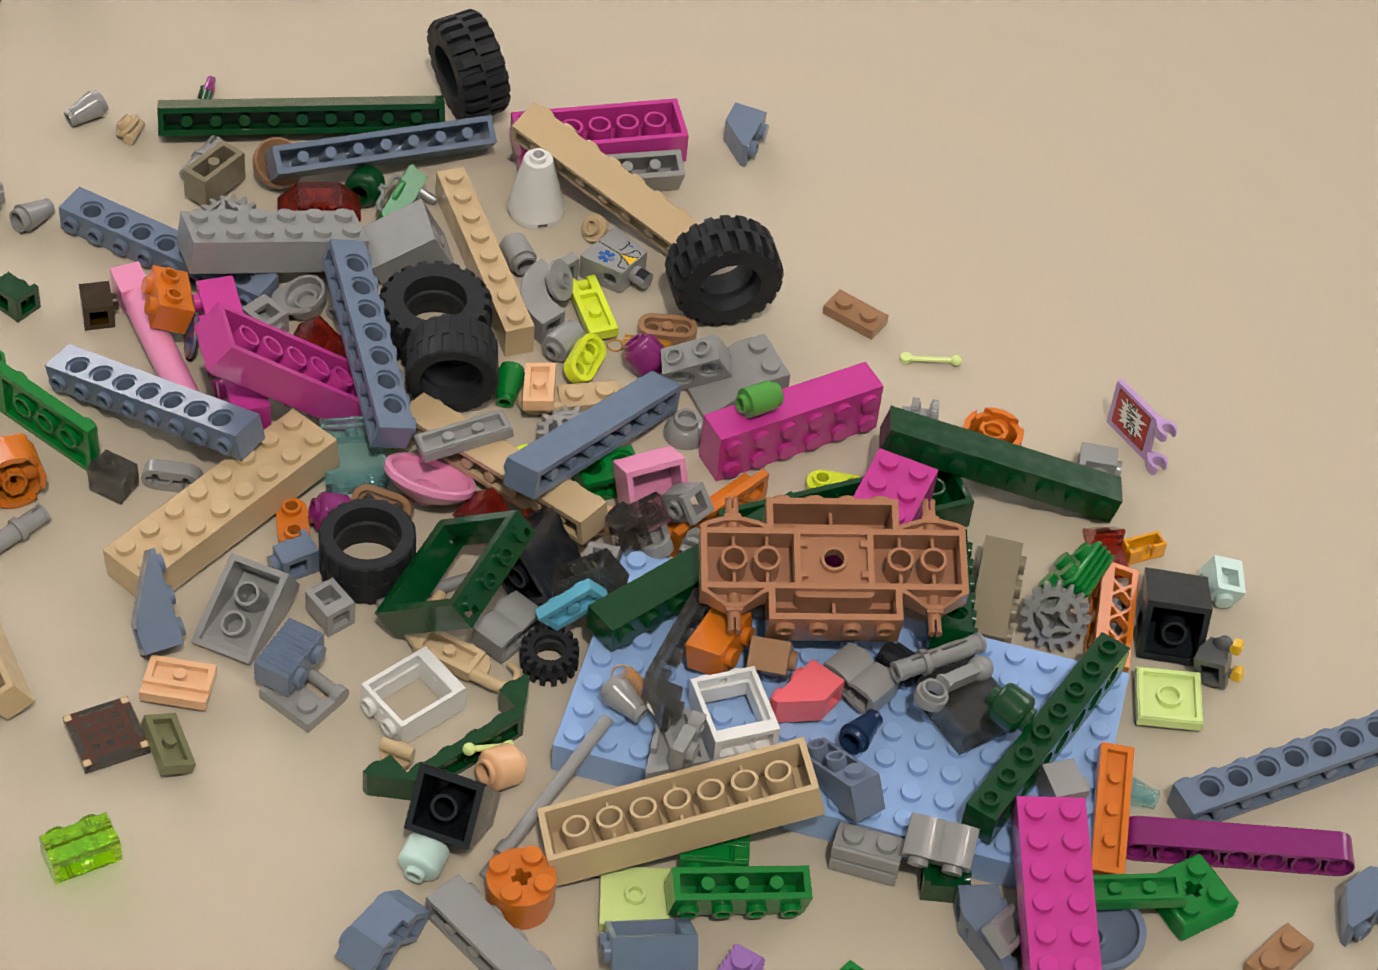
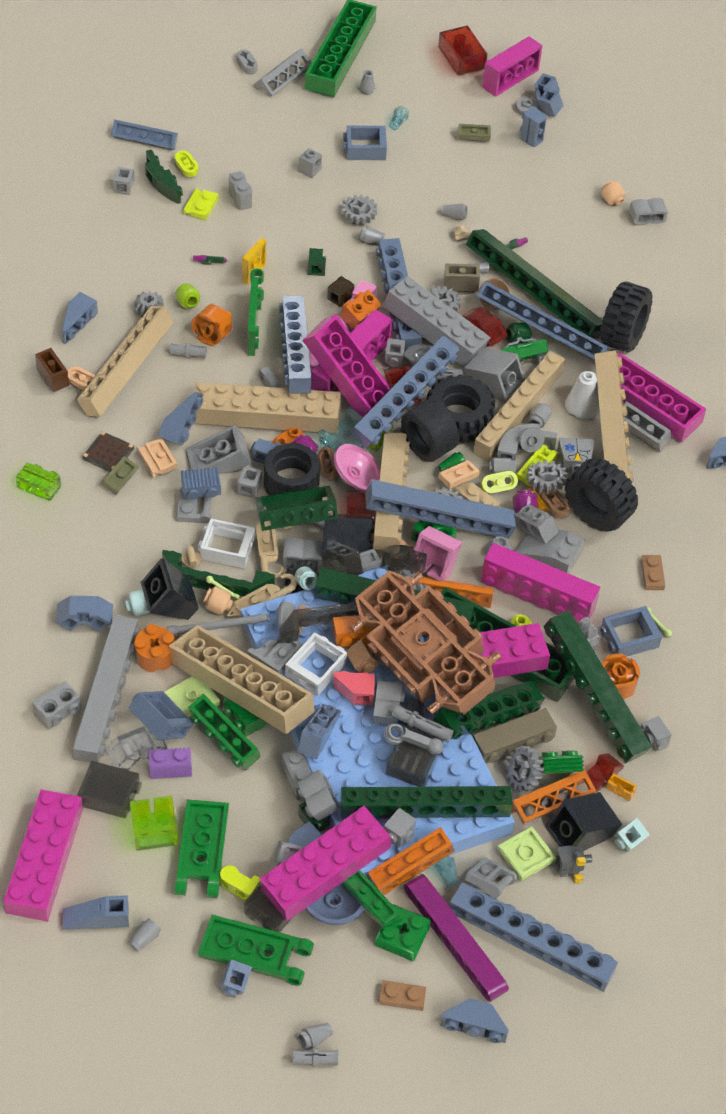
camera: 55 degrees right, 5 degrees up
clear smoke brick [87,449,139,505] -> none
light grey tile [414,409,514,463] -> none
medium azure plate [536,578,608,631] -> none
tan plate [582,213,609,243] -> none
light grey brick [661,482,715,525] -> none
light grey plate [669,710,707,771] -> none
bright green brick [735,381,784,418] -> none
dark blue cone [839,709,883,754] -> none
dark green head [985,683,1038,733] -> none
flag [1106,379,1178,475] -> none
none -> tan plate [227,574,297,618]
none -> light aqua brick [295,566,318,590]
none -> light grey plate [465,857,517,898]
none -> light grey gear [526,460,568,493]
none -> sand blue window [600,606,662,657]

